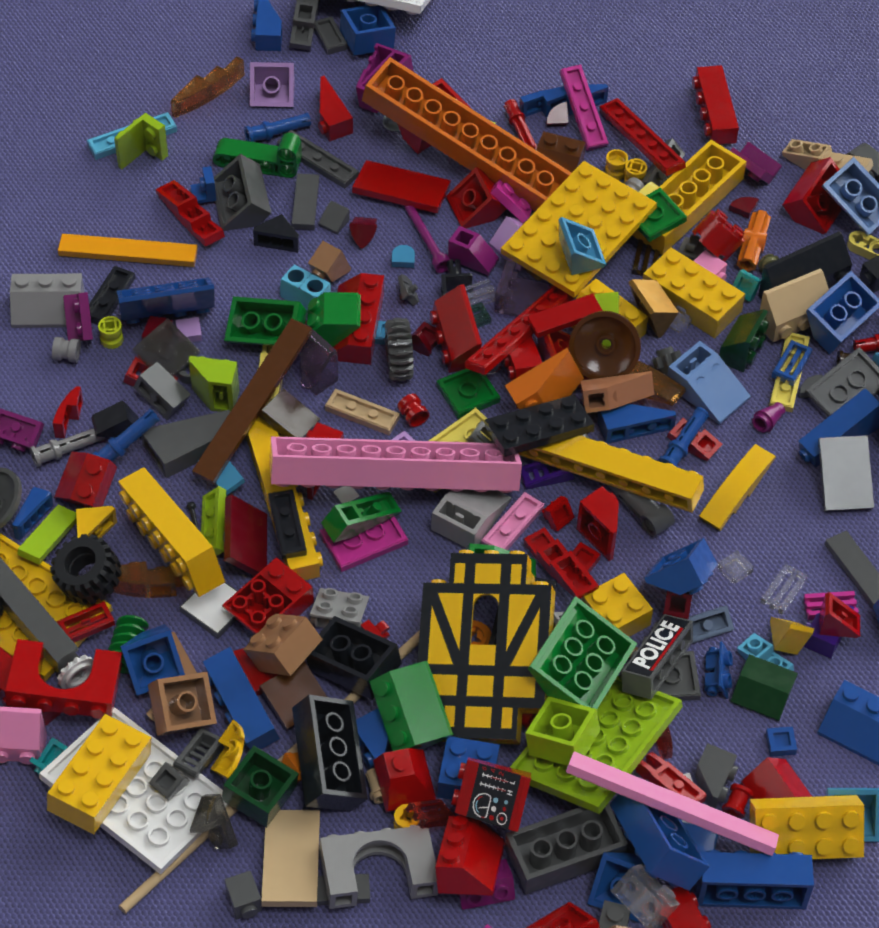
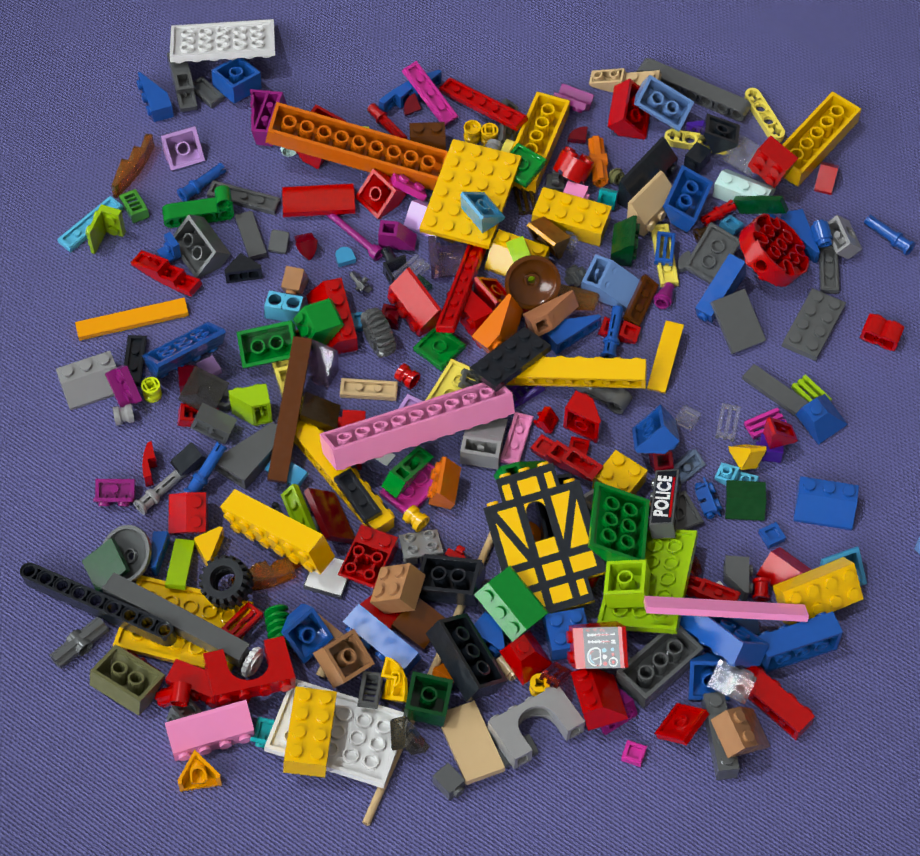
camera: 20 degrees left, 5 degrees up
dark grey slope [149,762,190,800] -> none
red slope [318,76,353,142] -> none
red tile [528,293,603,338] -> none
red brick [692,65,739,144] -> none
none -> bright green slope [119,189,149,223]
none -> yellow wheel [402,505,430,532]
none -> orange slope [427,457,461,510]
none -> reddish brown tile [622,274,659,327]

